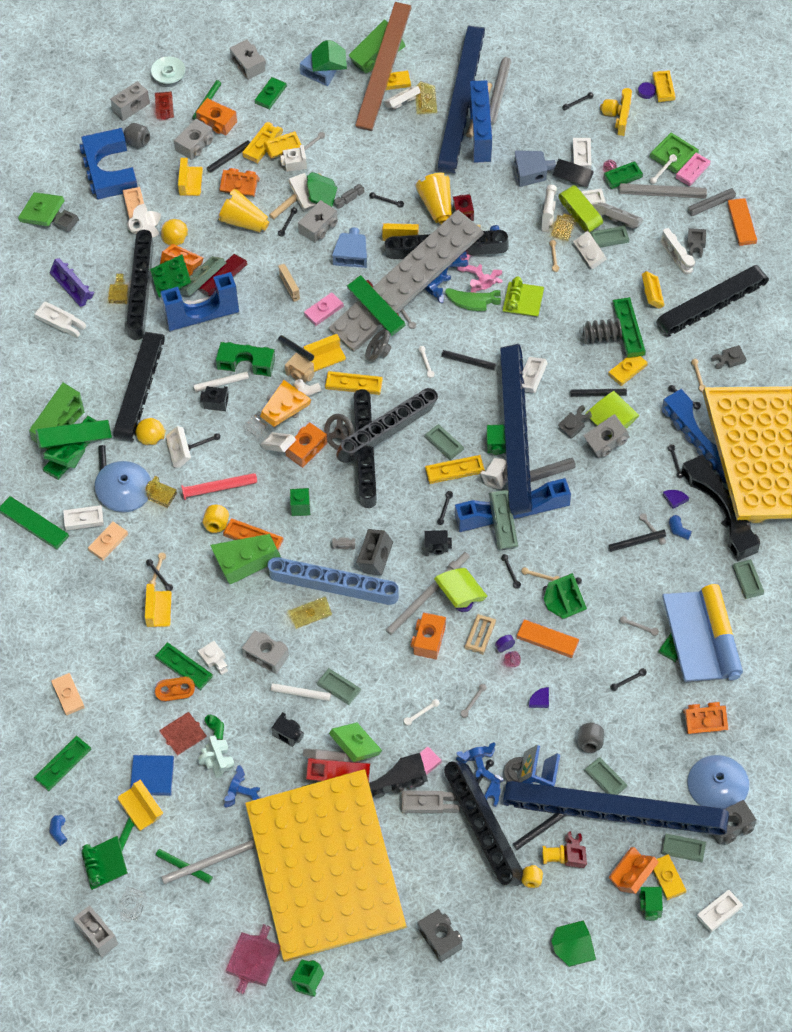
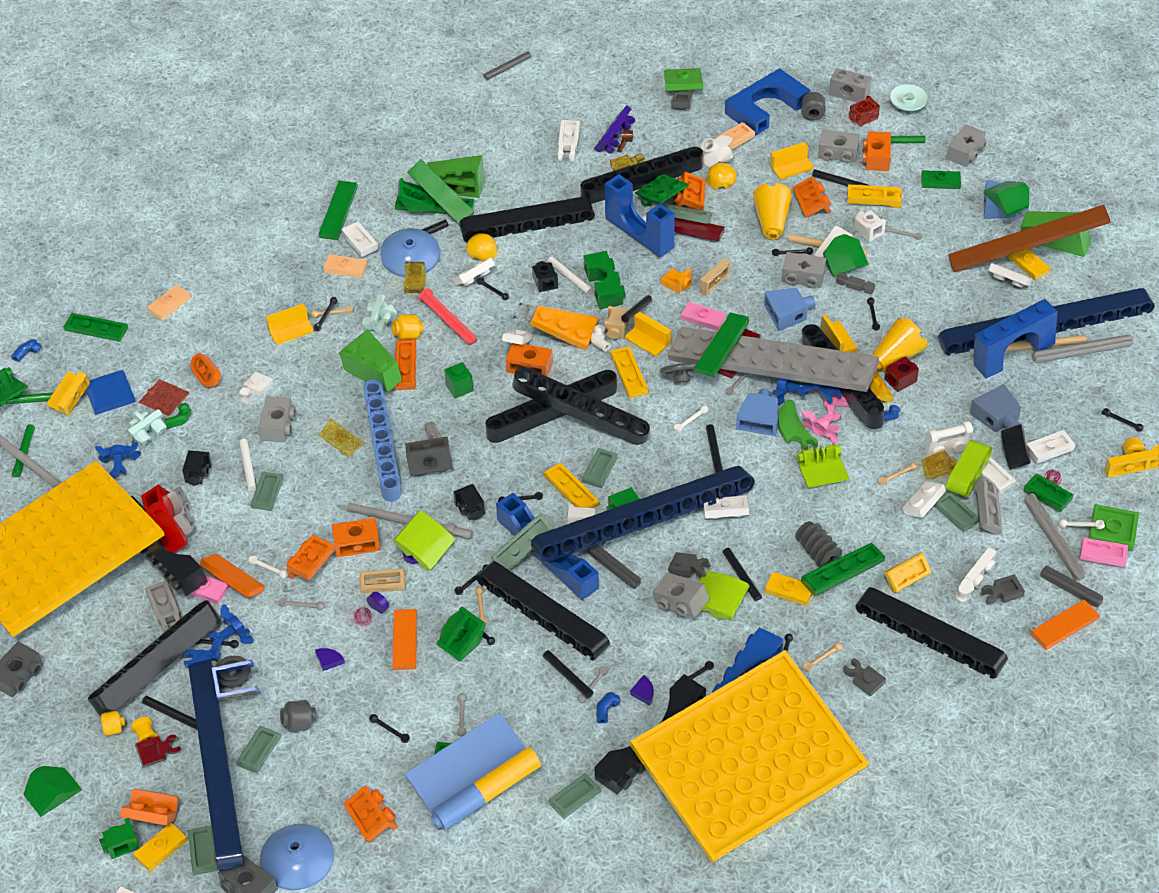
camera: 65 degrees right, 10 degrees down
green tile [155,642,213,691] -> none
yellow plate [263,131,301,159] -> none
dark grey piece [324,414,355,450] -> none
bright green plate [329,722,382,762] -> none
clear yellow slope [415,81,437,114] -> none
none -> orange tile [200,553,265,598]
none -> orange bracket [286,534,335,581]
none -> light aqua hips [362,295,397,335]
none -> black beam [476,561,610,661]
none -> reddish brown hand [617,130,633,153]
none -> light orange bracket [660,268,692,294]
none -> medium blue torso [736,389,778,436]

